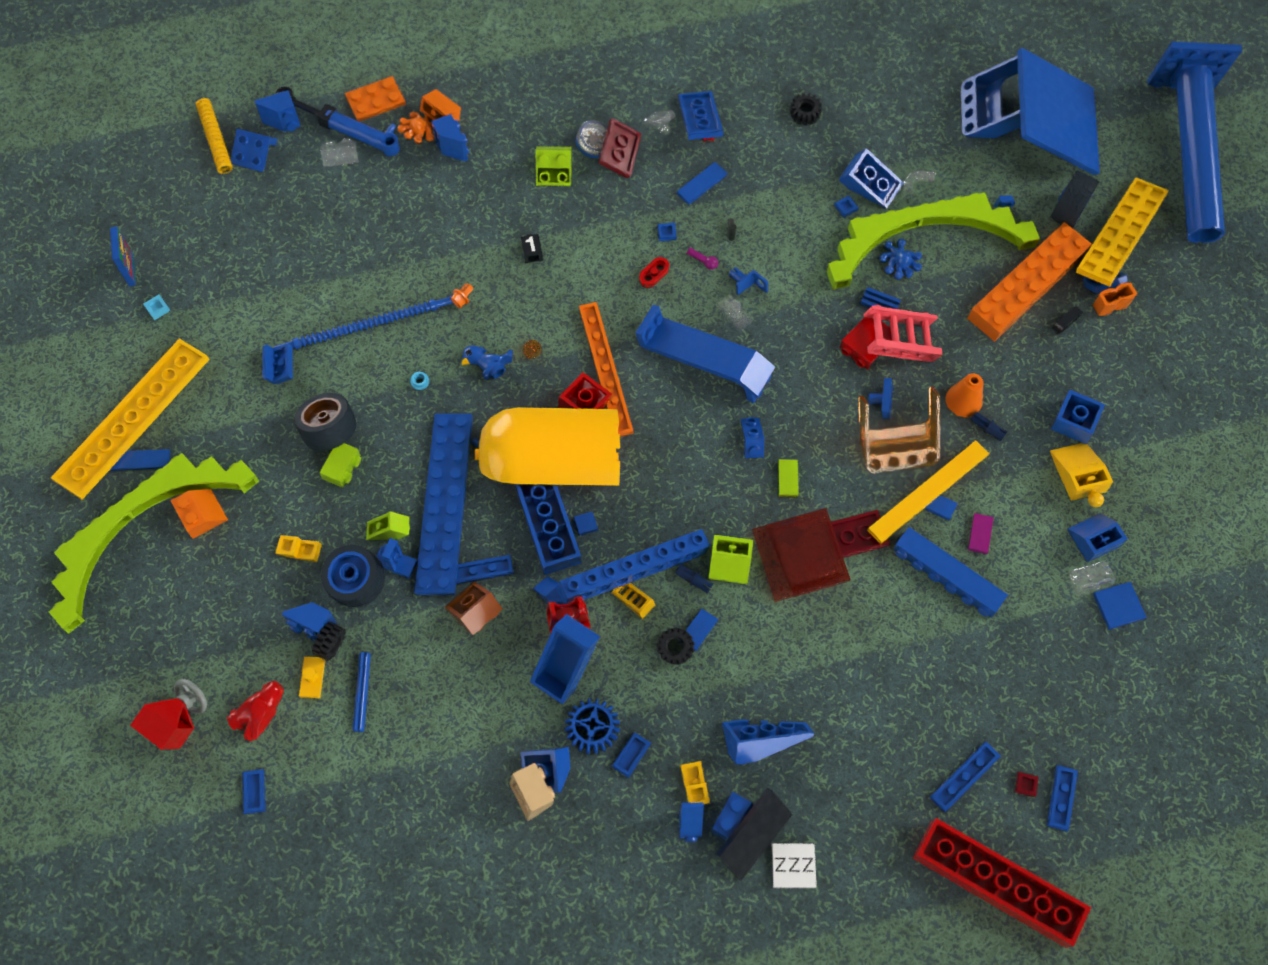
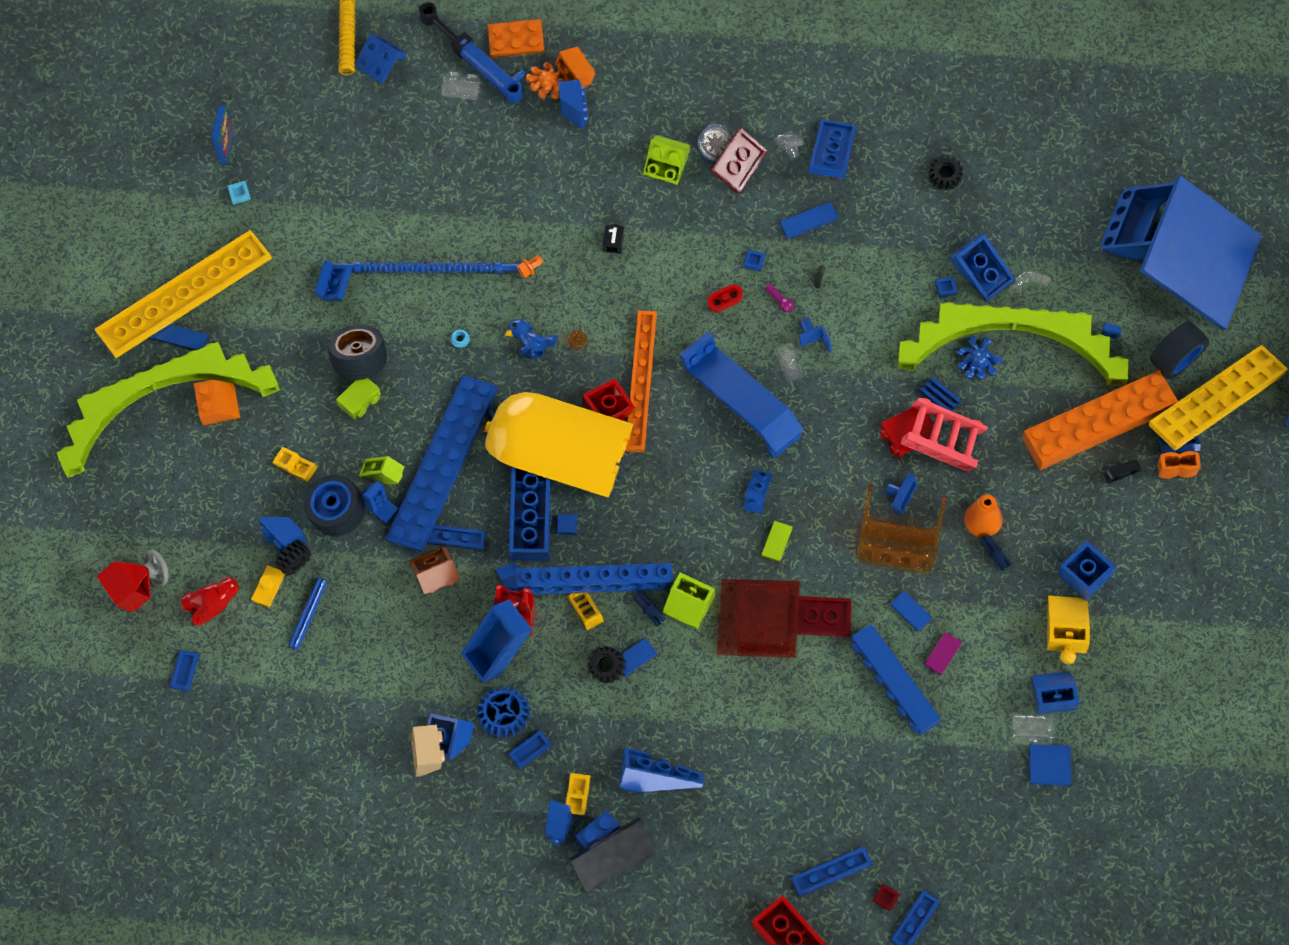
camera: 25 degrees right, 0 degrees up
blue slope [254,90,301,132] -> none
white tile [772,844,816,888] -> none
yellow tile [867,441,989,544] -> none

